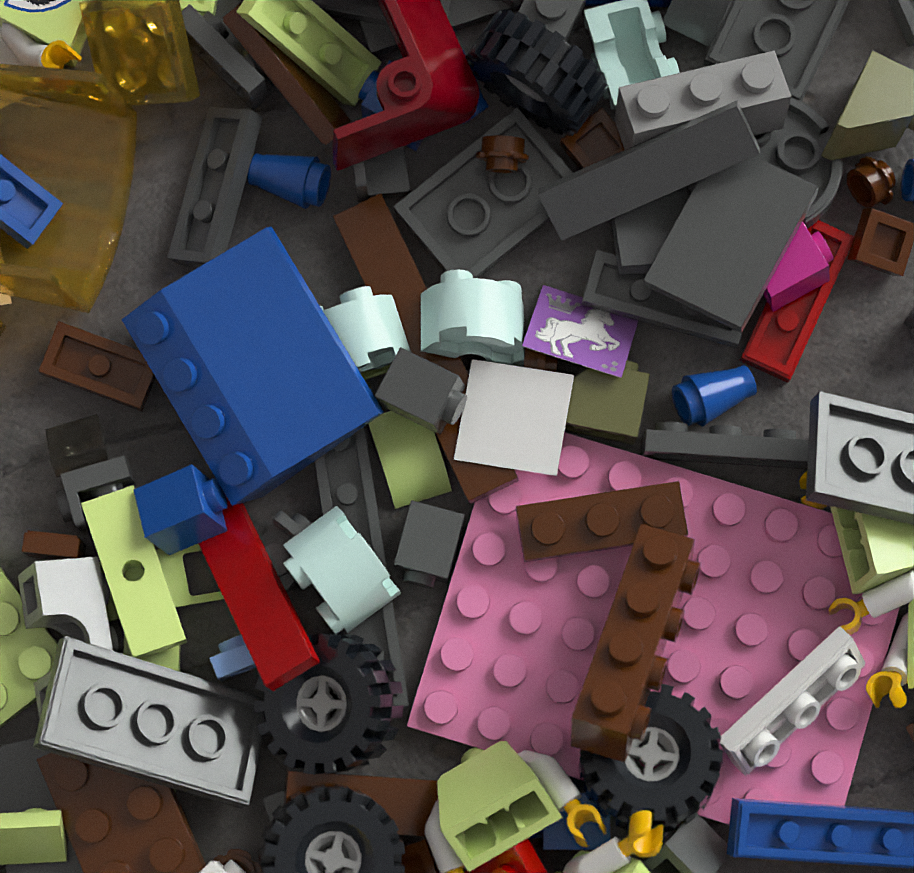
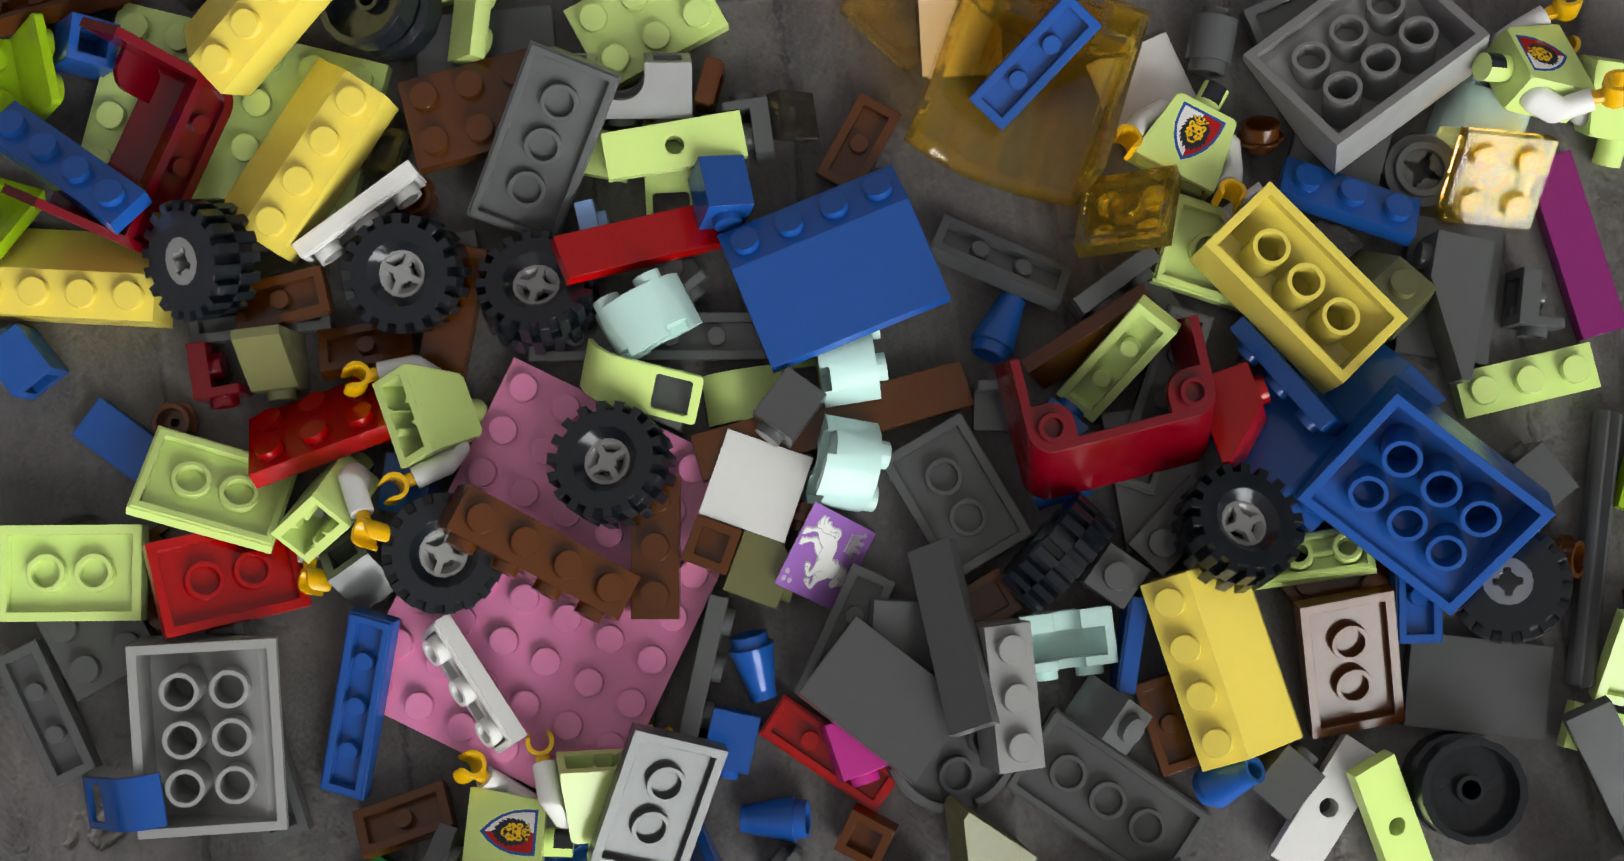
camera: 105 degrees right, 5 degrees up
reddish brown plate [476,135,529,174] -> none
reddish brown plate [846,156,896,208] -> none
none -> black wheel [546,401,677,529]
none -> yellowish green piece [580,338,704,425]
none -> reddish brown plate [681,514,743,576]
none -> blue brick [707,704,762,780]
none -> blue cone [739,795,811,843]

